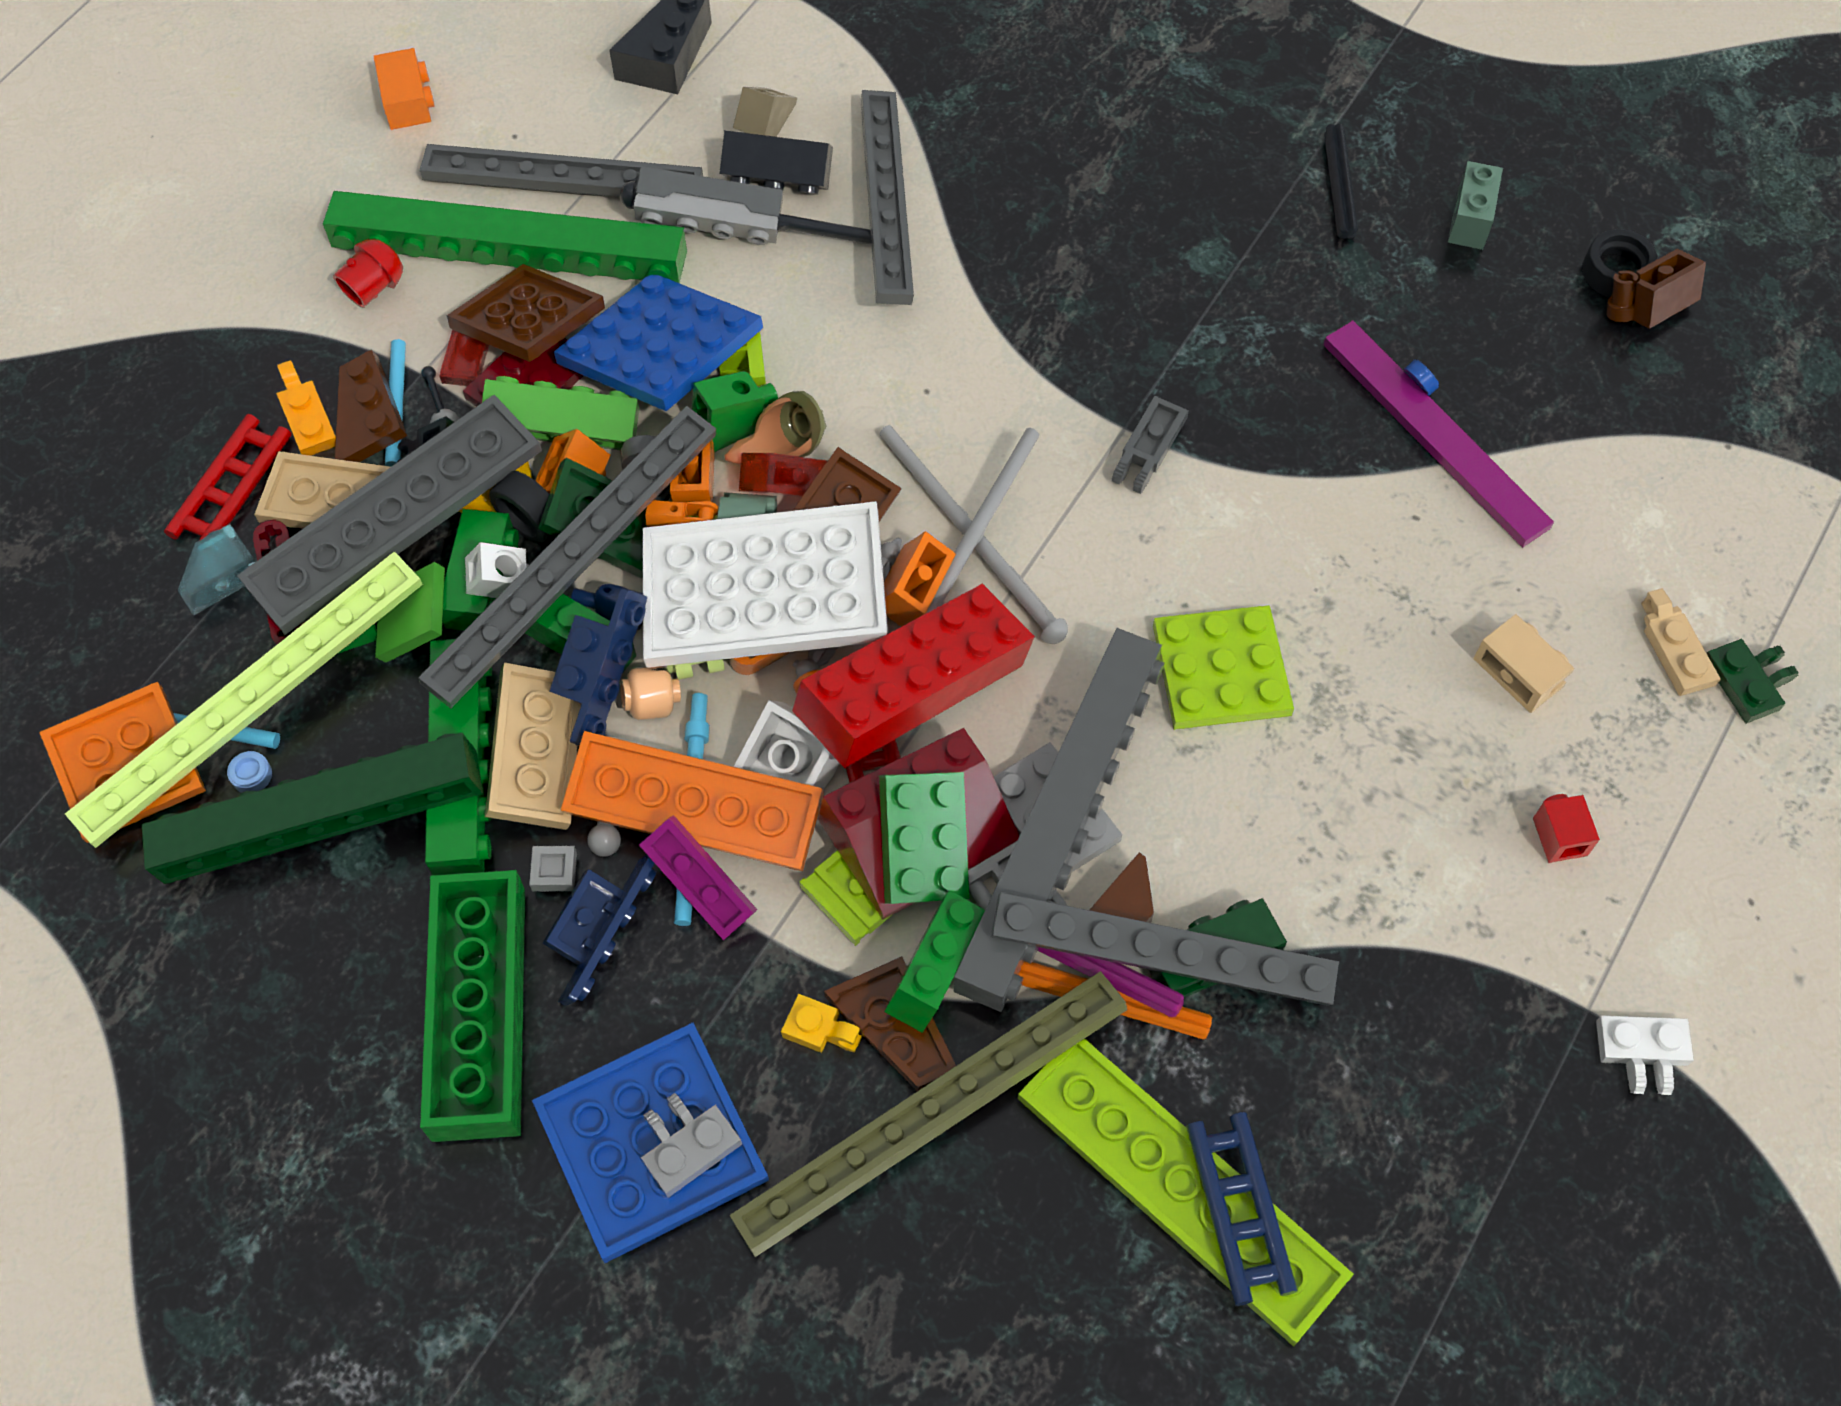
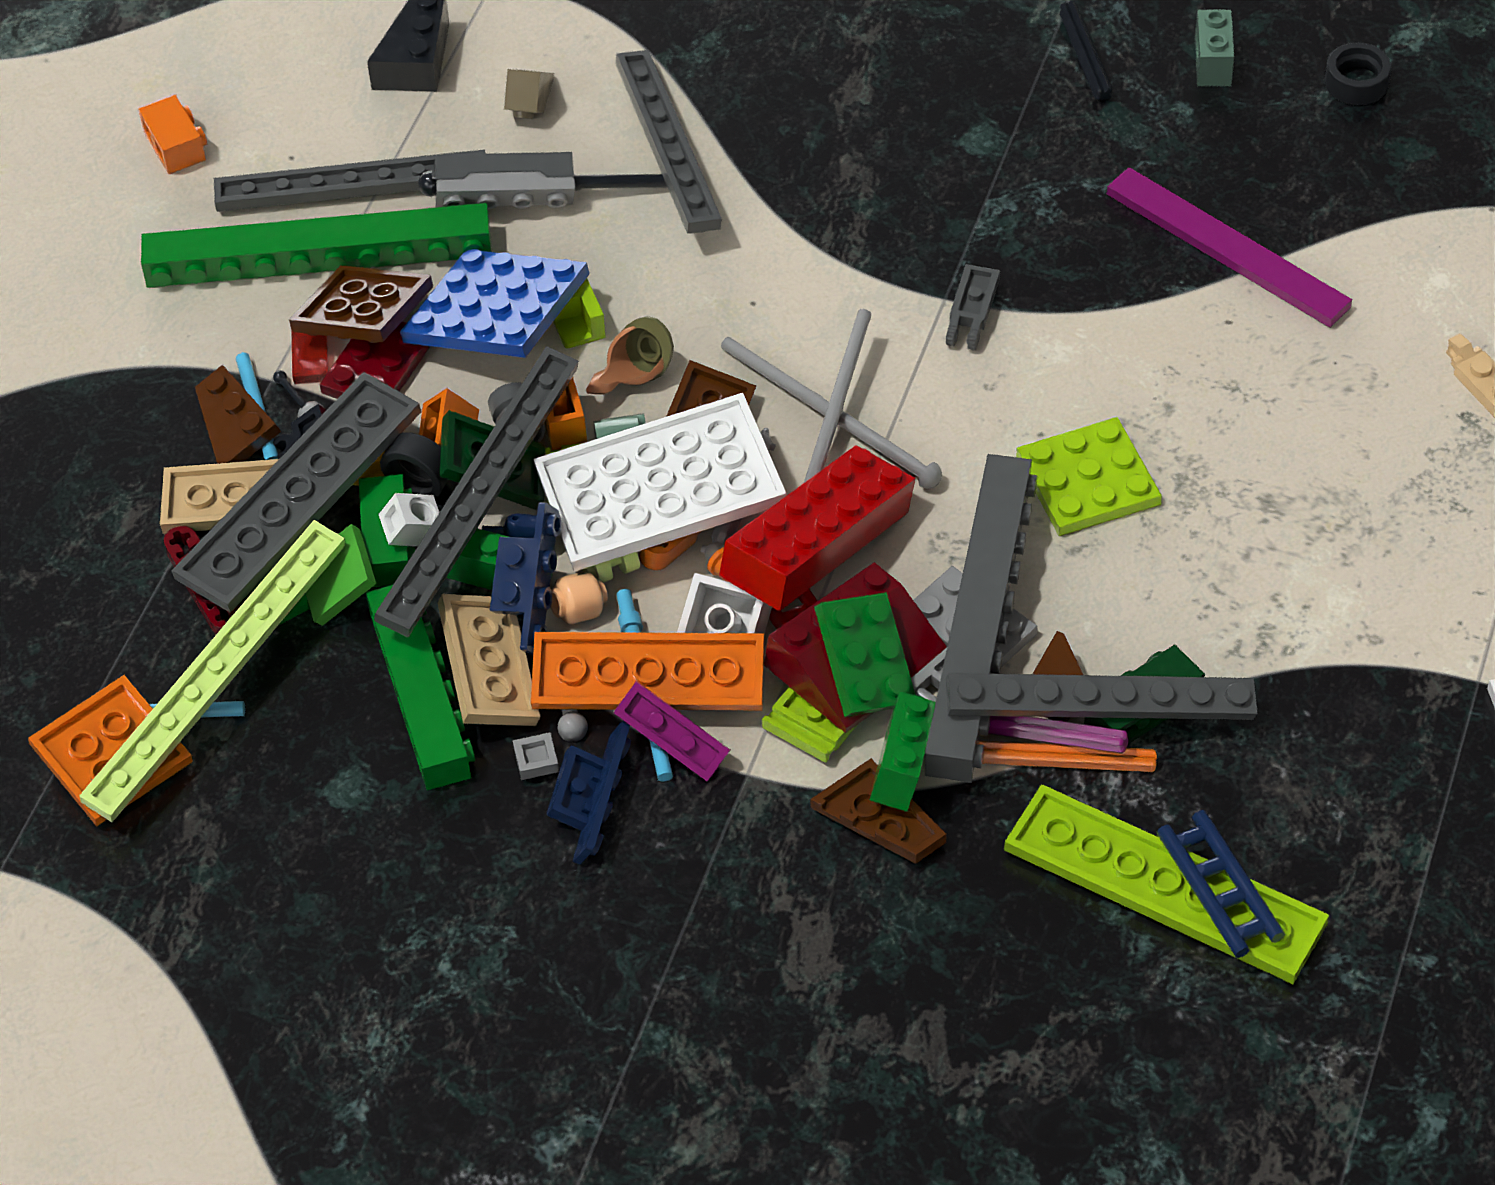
camera: 10 degrees left, 10 degrees down
dark green brick [142,733,483,884] -> none
red bar [164,414,292,553] -> none
clear light blue slope [178,524,255,616] -> none
light blue tile [227,751,272,793] -> none
light orange plate [276,360,336,456] -> none
red piece [333,239,403,308] -> none
green brick [420,870,525,1142] -> none
bright green brick [482,376,639,450] -> none
blue plate [532,1023,769,1263] -> none
light grey hinge [641,1093,742,1198] -> none
orange bar [646,500,719,527] -> none
green torso [691,371,778,452] -> none
black brick [719,130,833,195] -> none
olive plate [730,971,1127,1257] -> none
clear red slope [739,453,827,497] -> none
yellow plate [781,994,862,1053] -> none
orange brick [884,531,956,627] -> none
blue tile [1404,360,1439,396] -> none
tan brick [1473,614,1575,713] -> none
red brick [1533,794,1600,863] -> none
reddish brown hinge [1606,248,1706,329] -> none

